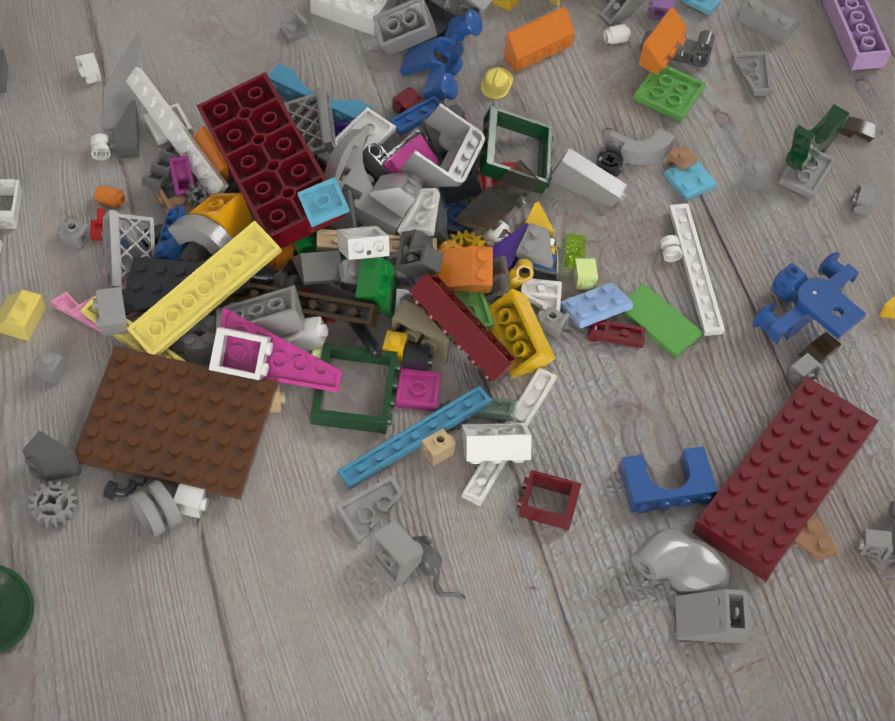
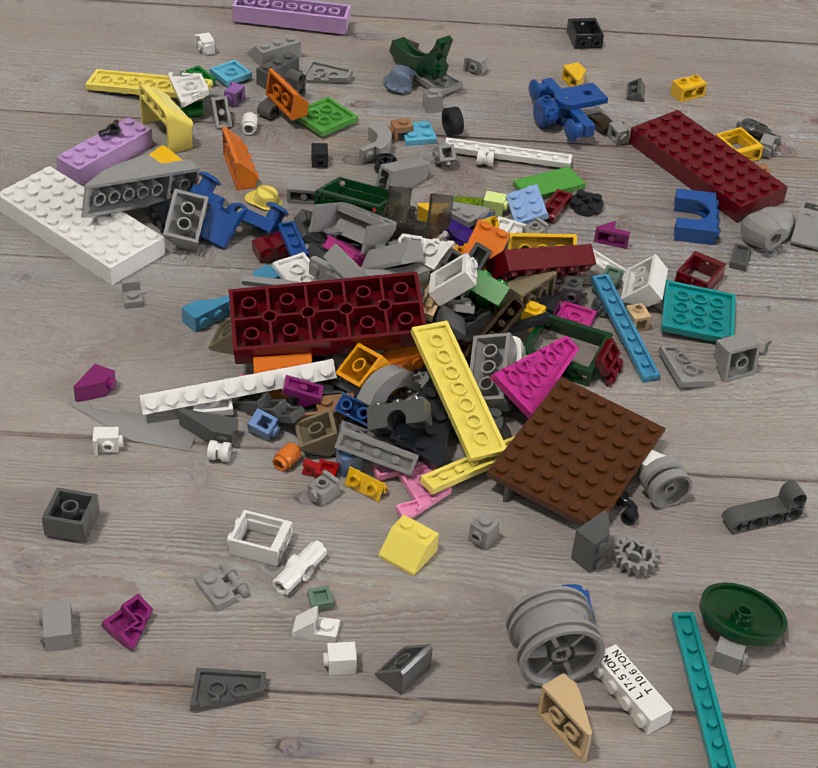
camera: 70 degrees left, 15 degrees down
light grey brick [93,287,128,336] -> none
dark grey gear [183,182,209,207] -> none
white window [209,327,273,380] -> none
medium azure plate [297,177,350,227] -> none
none -> magenta slope [73,364,117,402]
none -> medium blue brick [247,408,280,441]
none -> dark grey brick [256,52,299,89]
none -> light grey slope [287,178,319,205]
none -> dark tan slope [294,408,340,457]
none -> black brick [311,143,328,168]
none -> yellow hinge [344,466,388,502]
none -> dark grey arch [367,396,432,435]
none -> sand blue hair [383,65,417,94]
none -> light grey brick [432,143,457,167]
none -> black tyre [442,106,464,136]
none -> dark grey brick [559,275,585,305]
none -> black plate [570,190,604,217]
none -> magenta slope [594,221,630,249]
none -> dark red plate [594,338,623,386]
none -> teal plate [660,280,736,342]
none -> yellow window [716,127,764,162]
none -> dark grey beam [722,480,807,534]
none -> dark grey tile [729,244,752,272]

